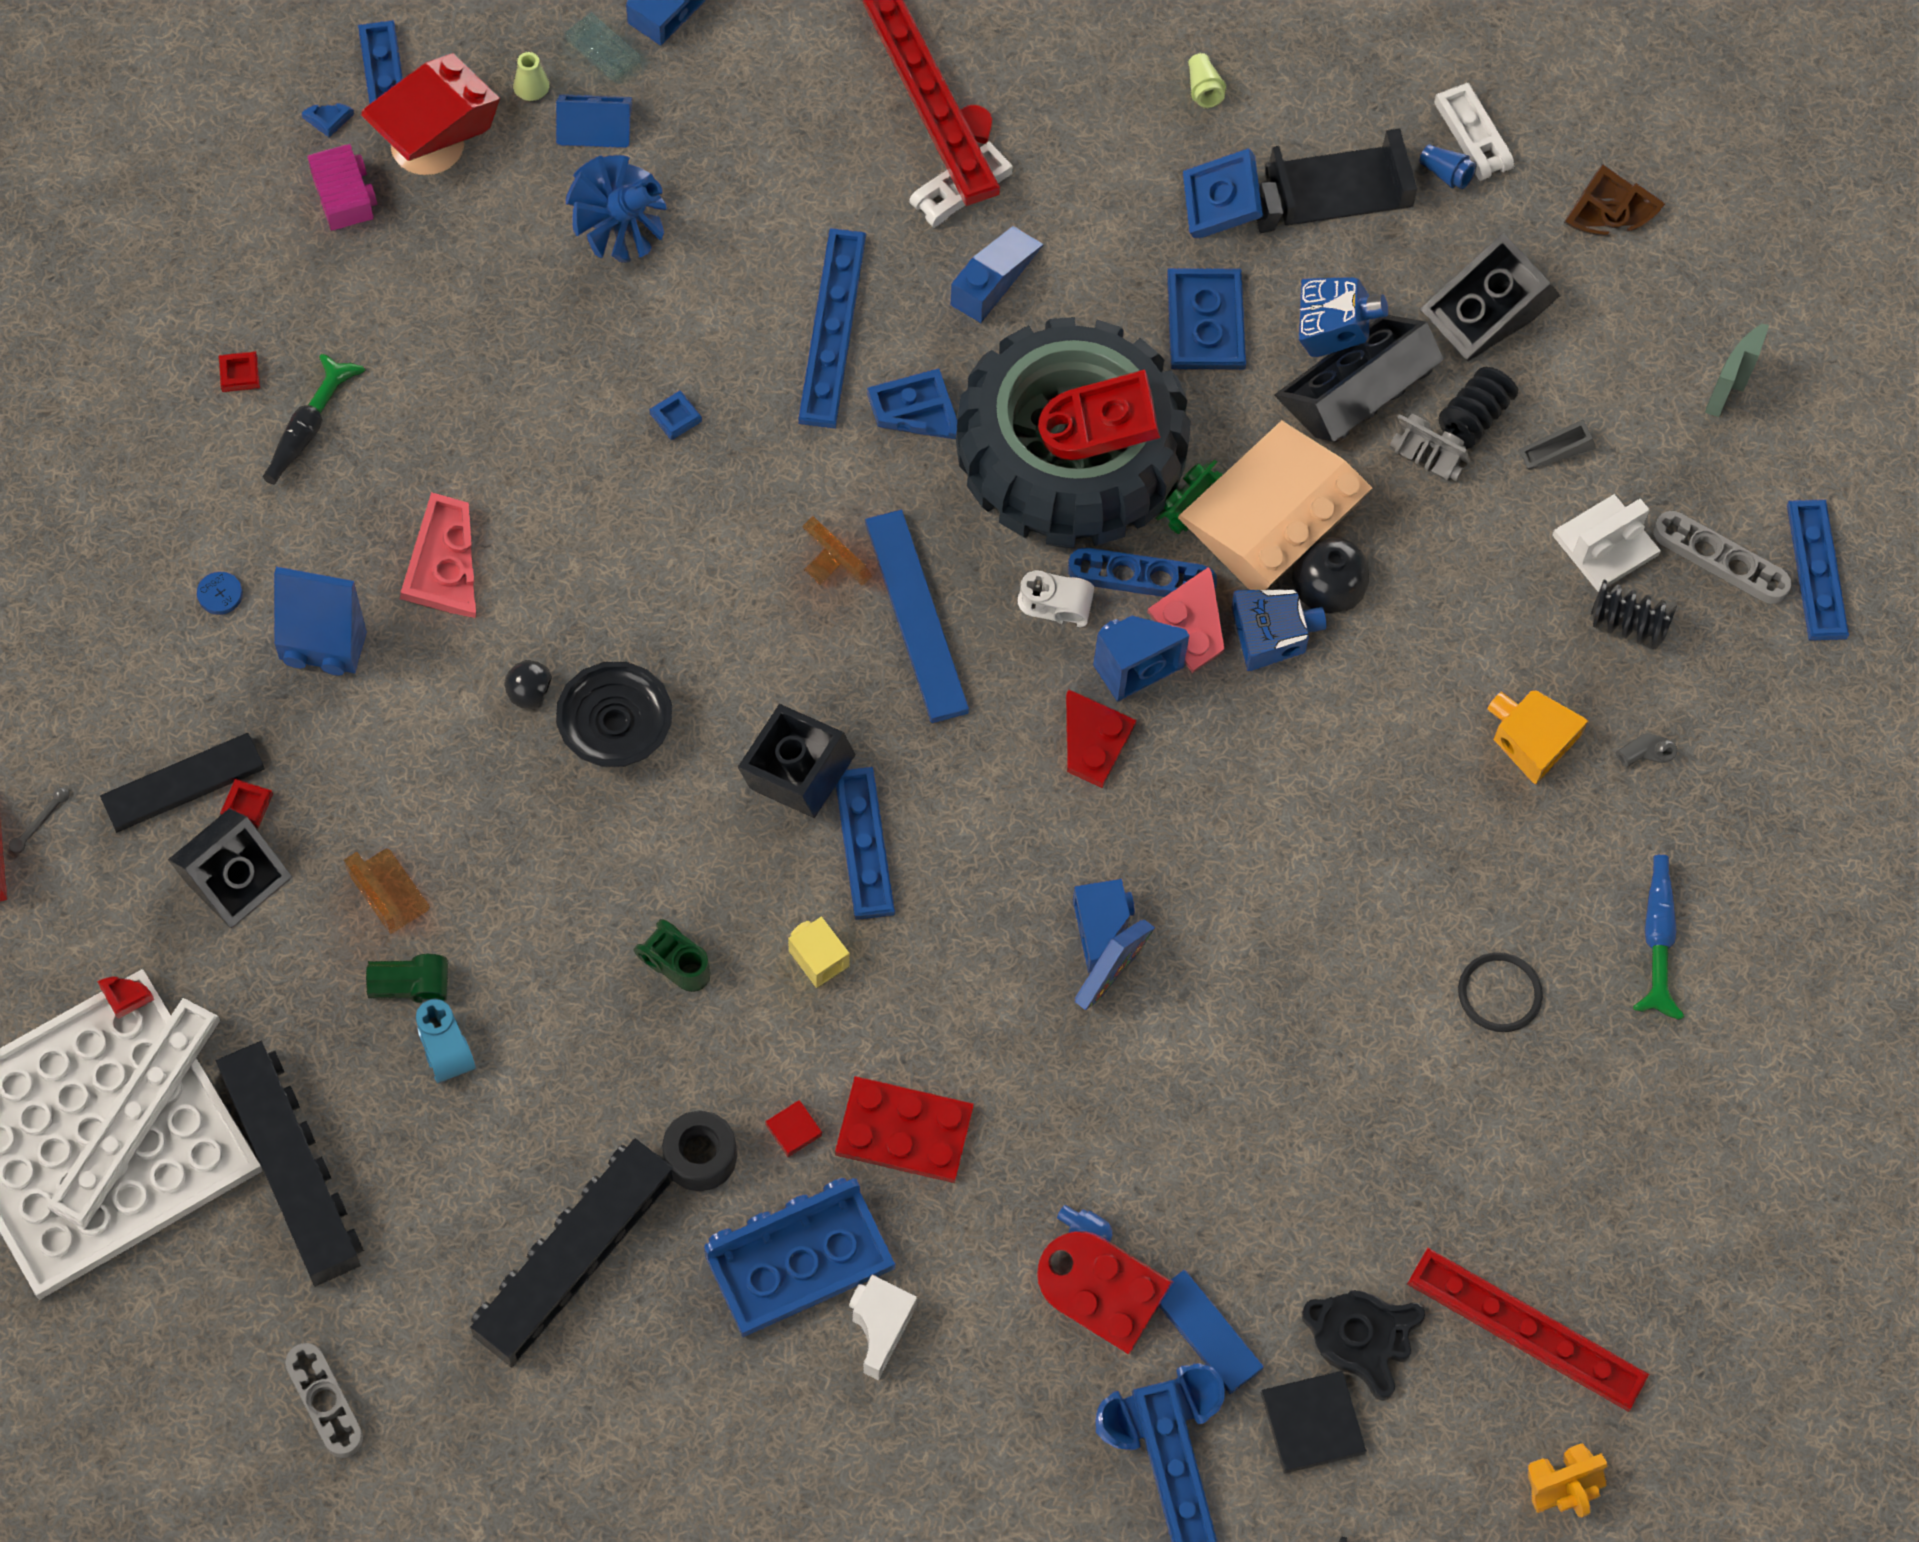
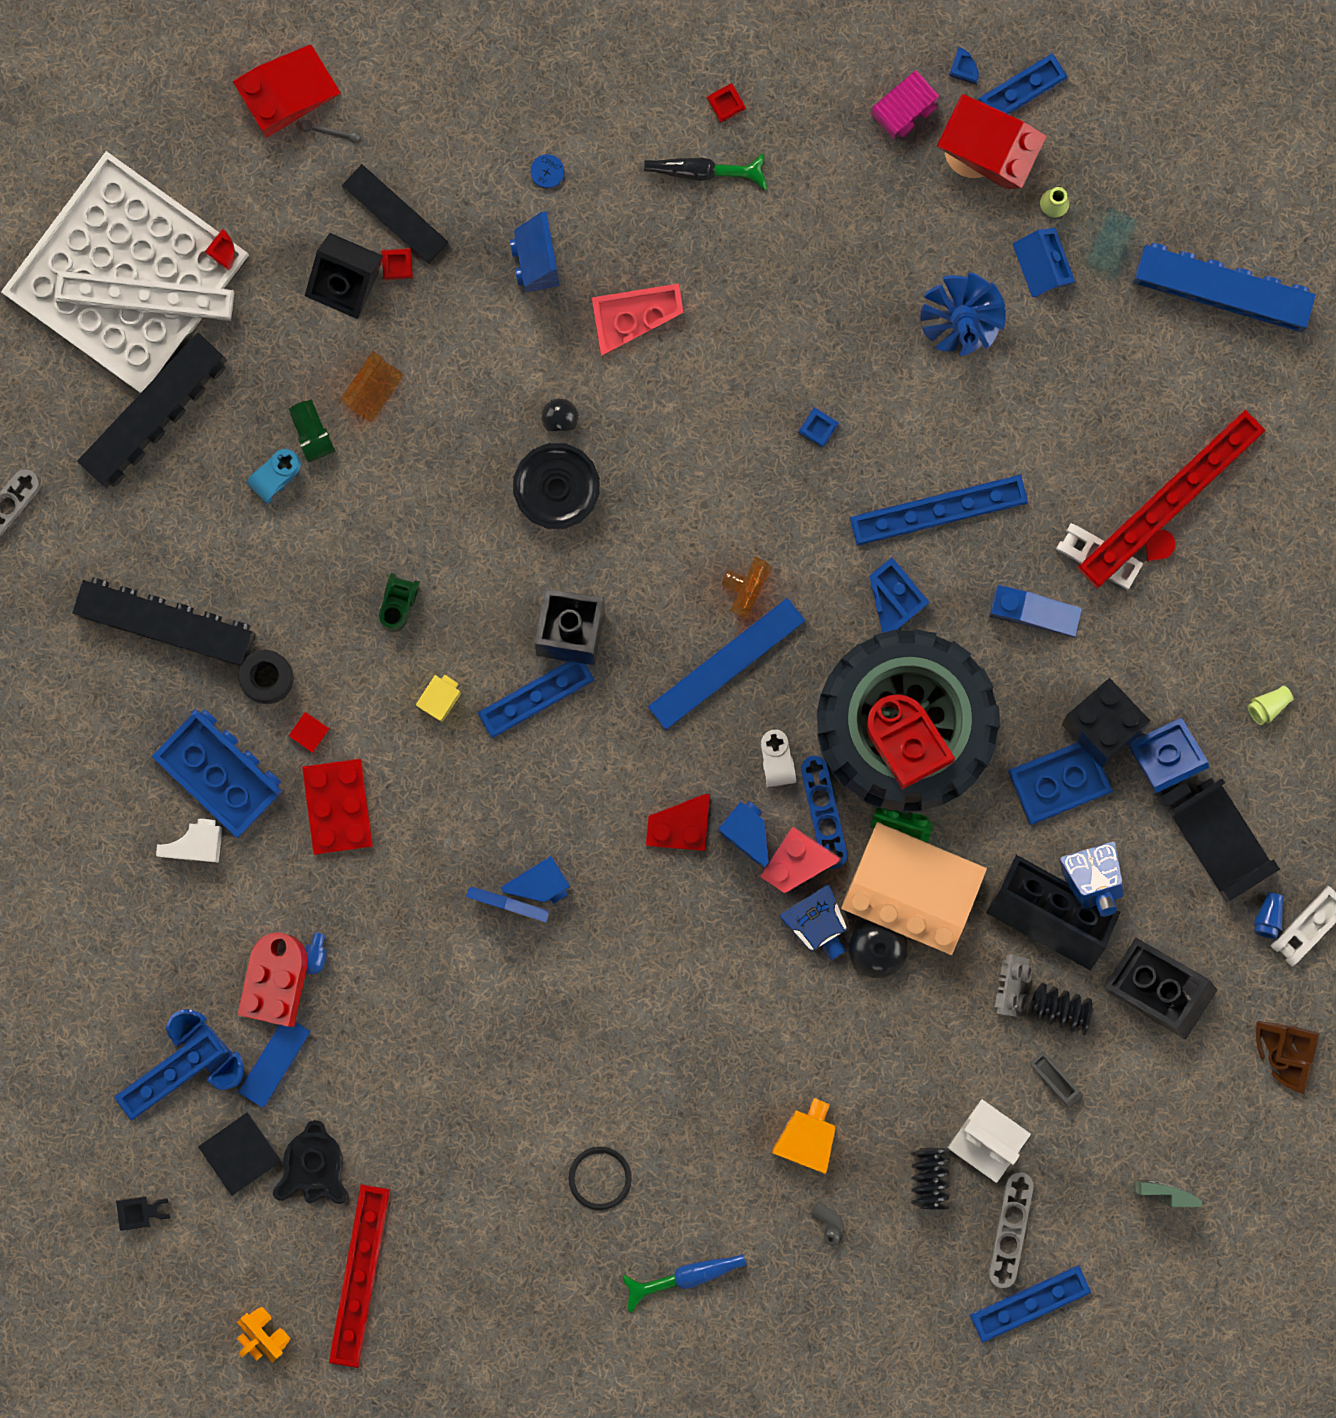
camera: 75 degrees right, 20 degrees up
none -> black brick [1062,678,1151,768]

